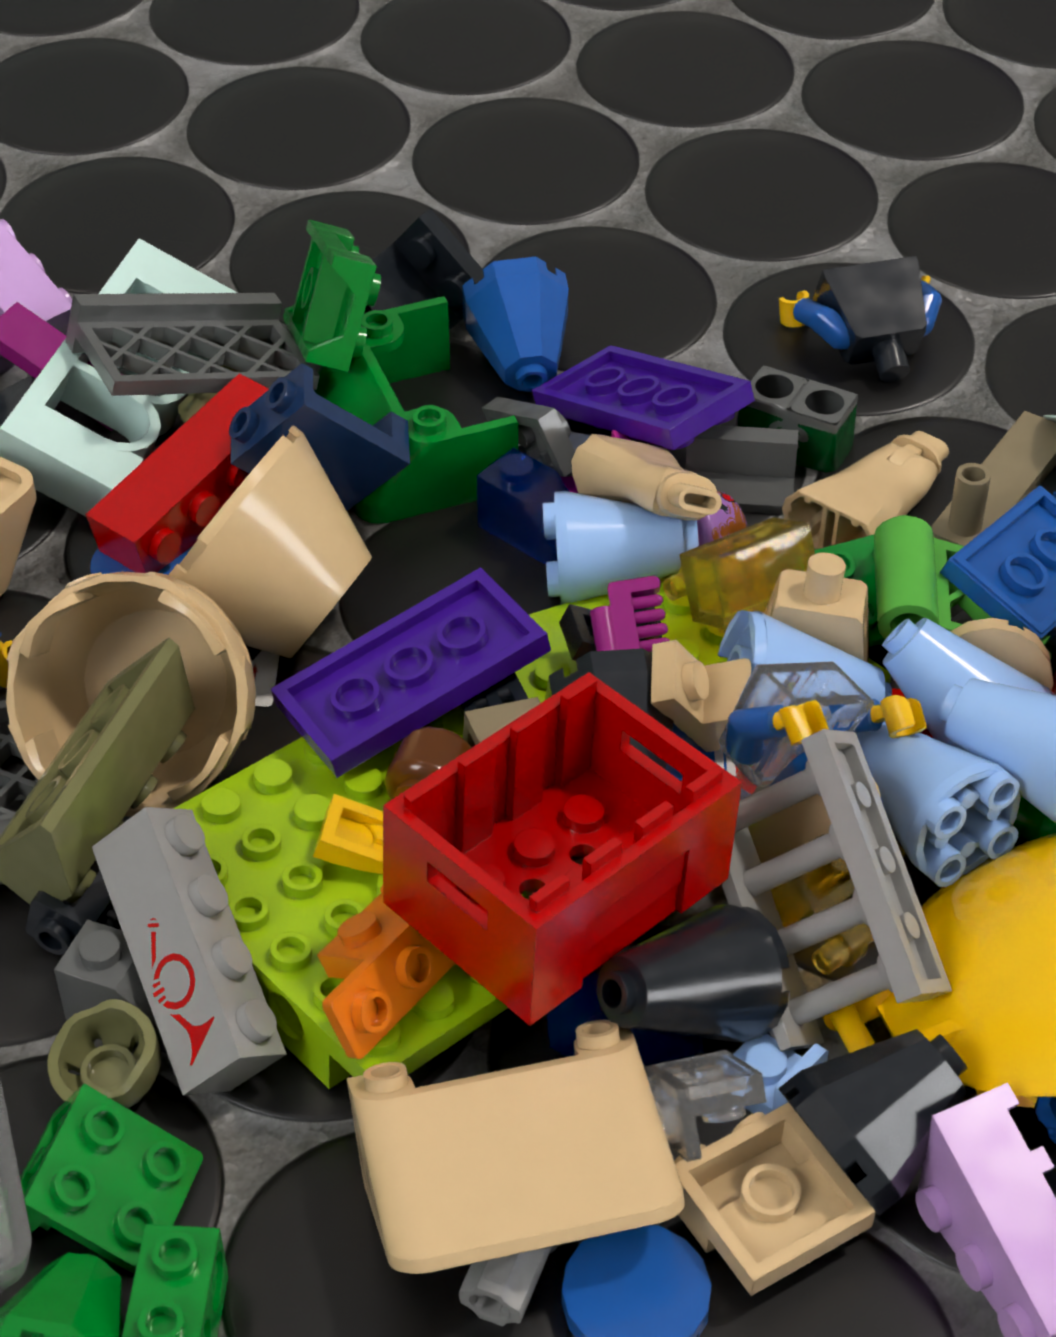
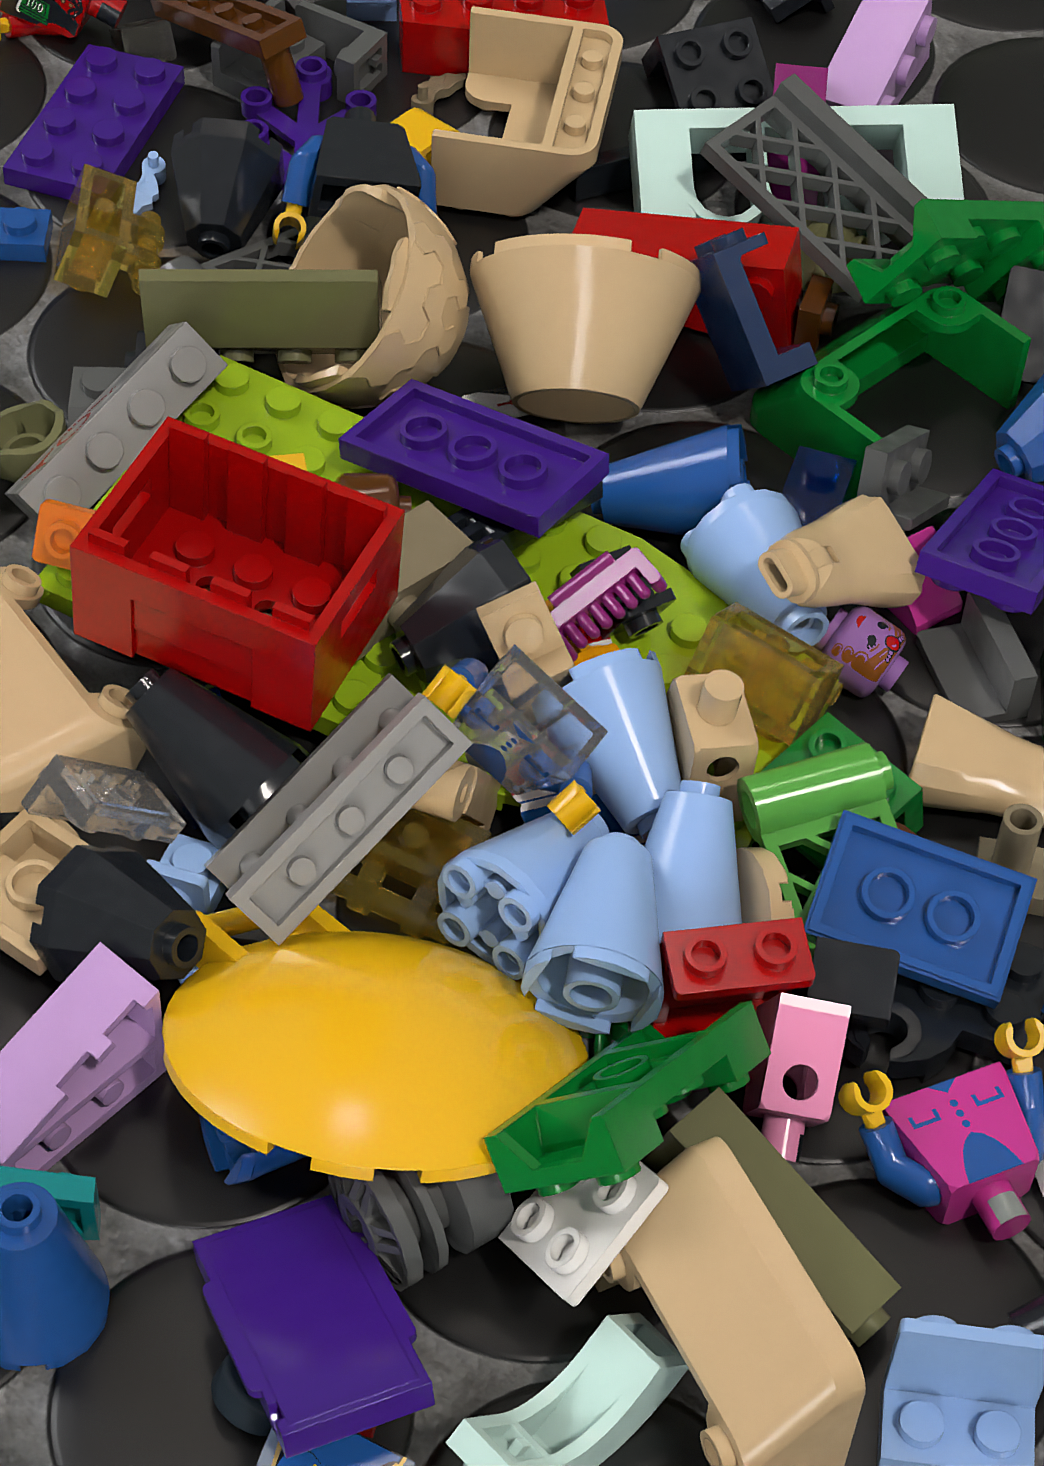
camera: 65 degrees right, 5 degrees up
none -> blue cone [591,424,750,536]

